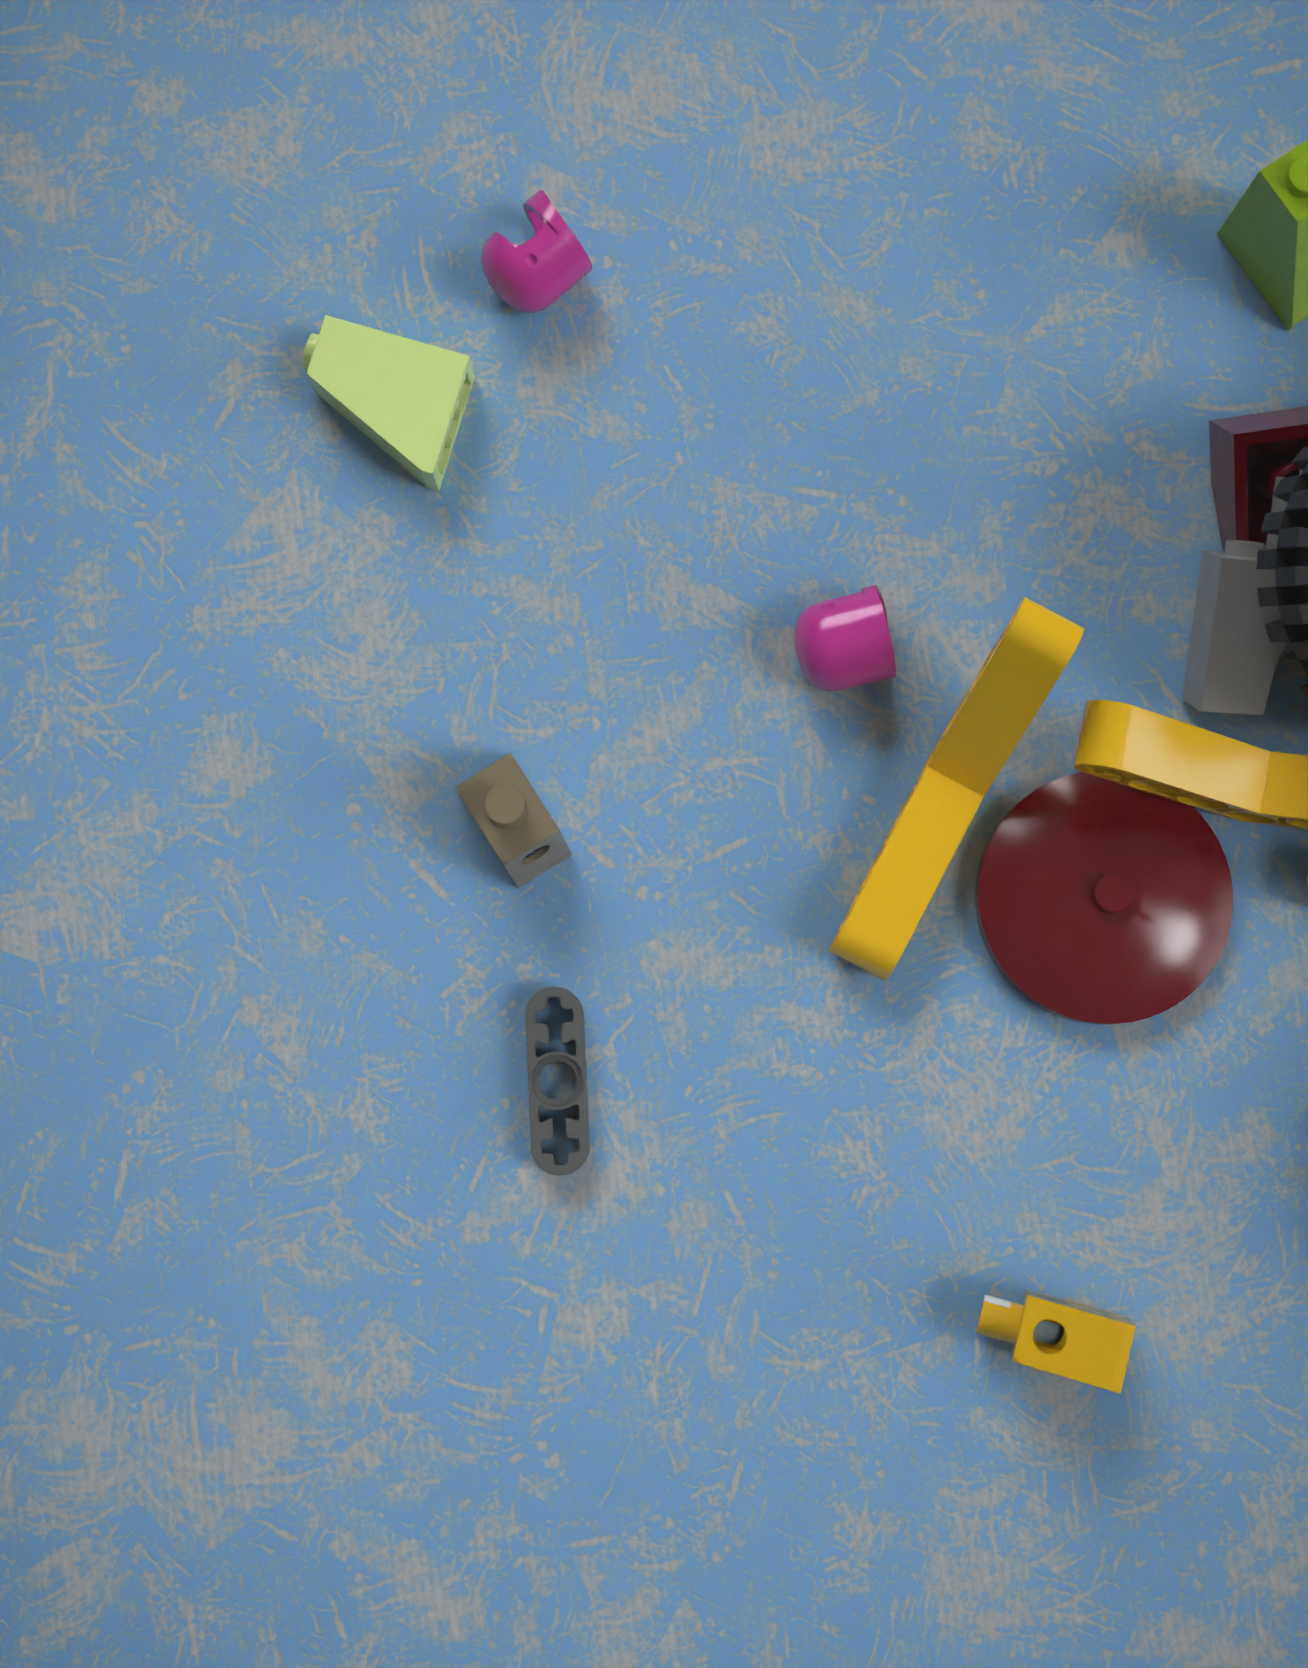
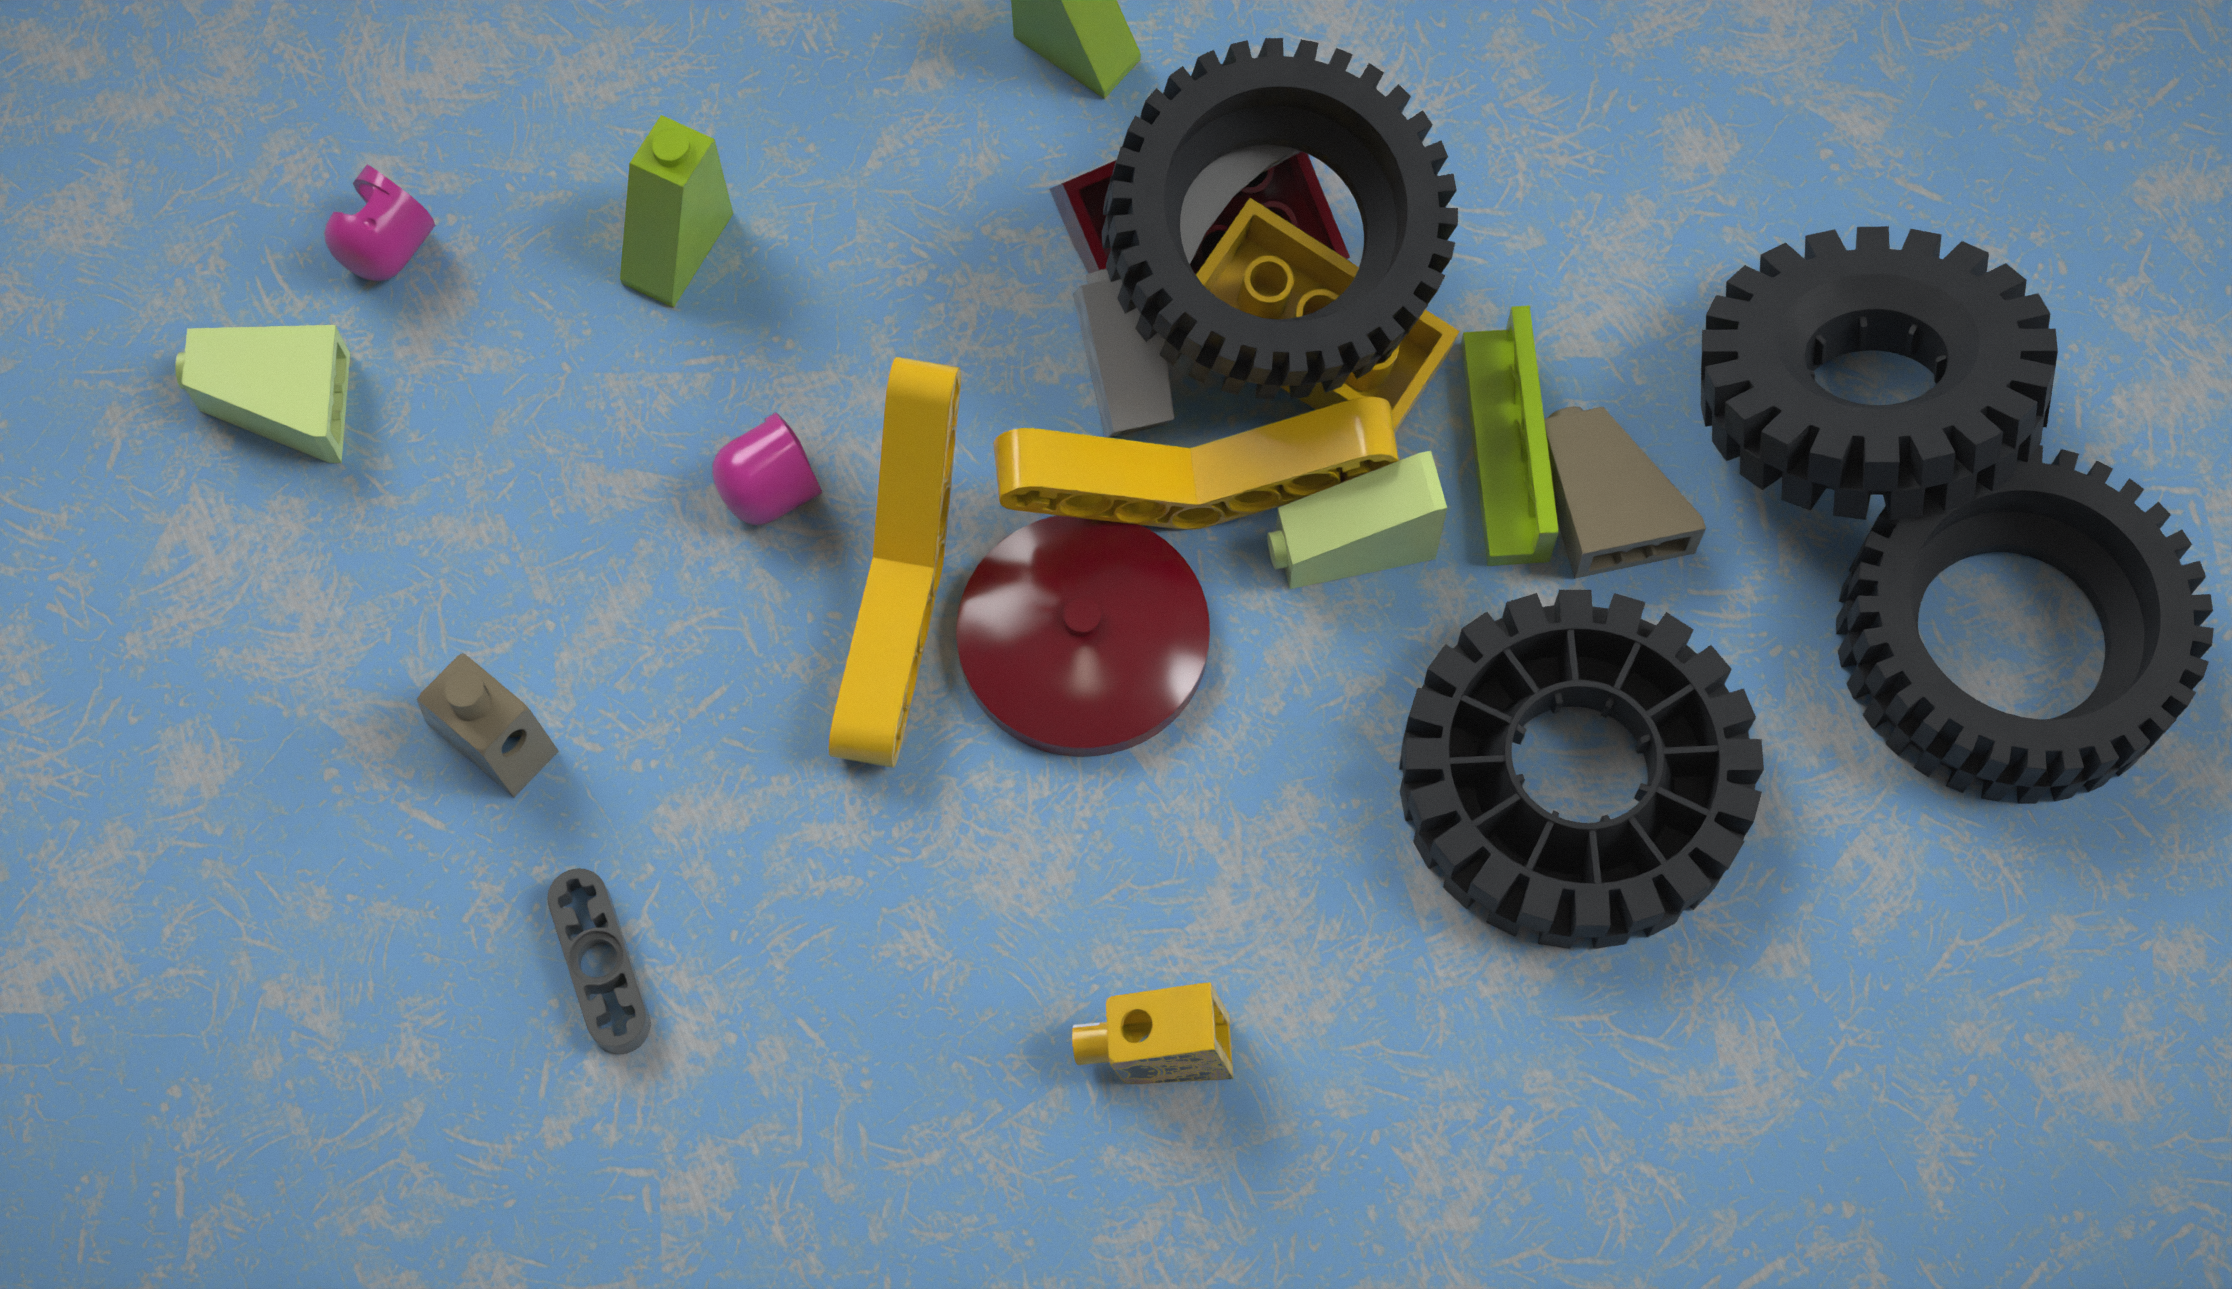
camera: 15 degrees left, 15 degrees down
none -> lime slope [620,115,734,308]

